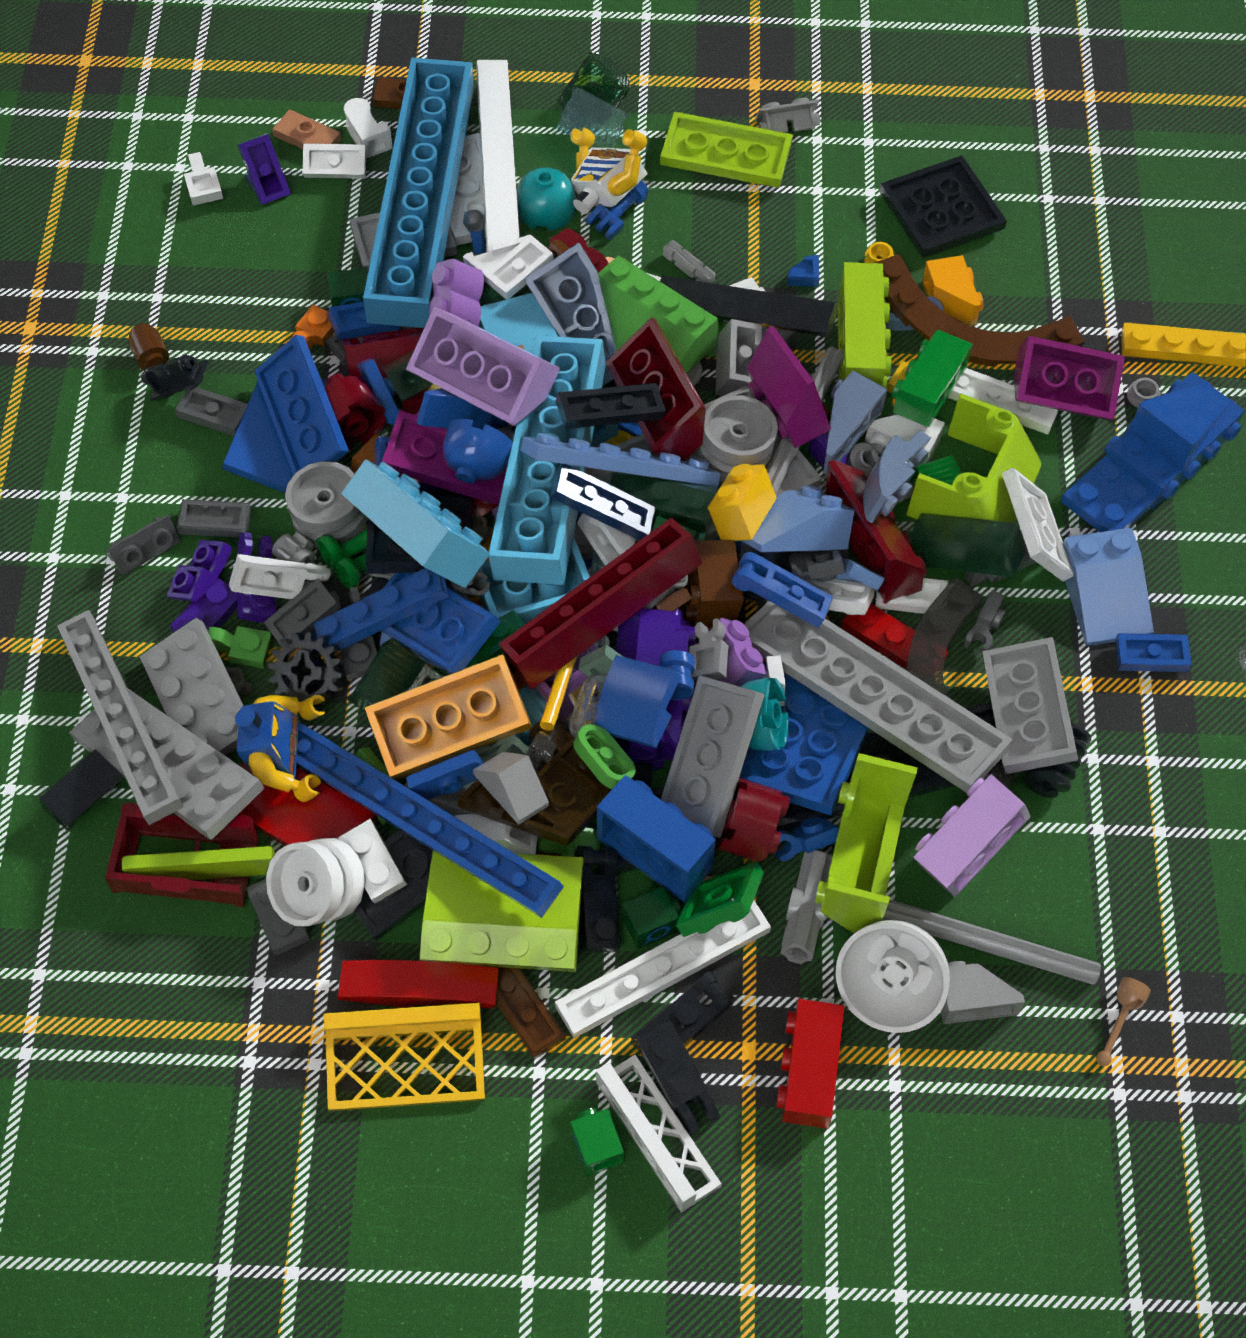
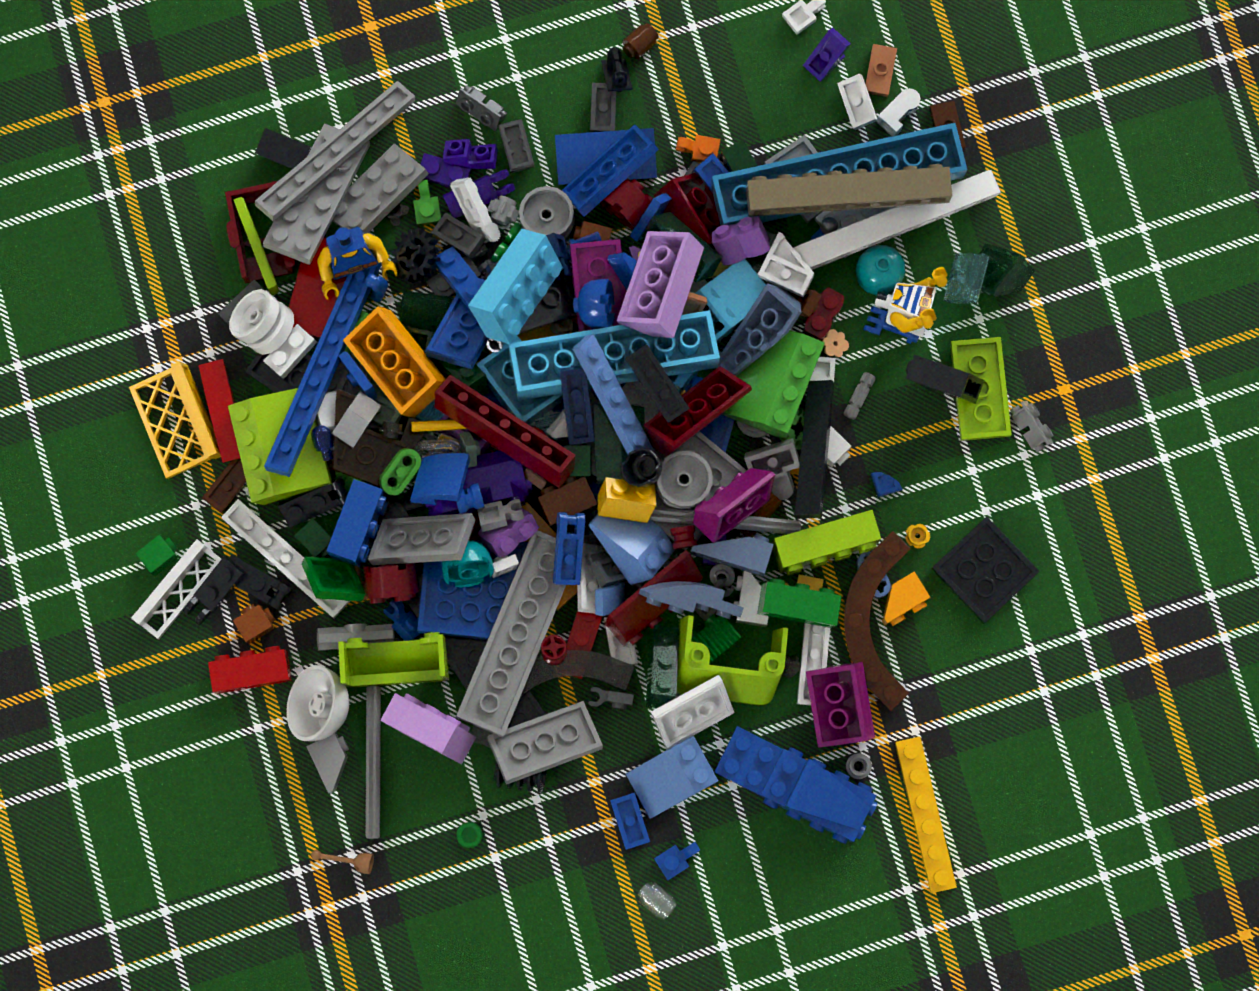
camera: 70 degrees right, 20 degrees up
none -> dark orange brick [233,604,276,644]
none -> clear blue cylinder [311,425,334,461]
none -> blue arm [365,274,388,302]
none -> green tile [456,822,483,848]
none -> dark red wheel [541,635,567,665]
none -> black hair [621,448,663,487]
none -> blue plate [654,842,700,880]
none -> dark red wheel [670,525,698,550]
none -> dark tan brick [746,164,952,217]
none -> black brick [906,355,985,404]

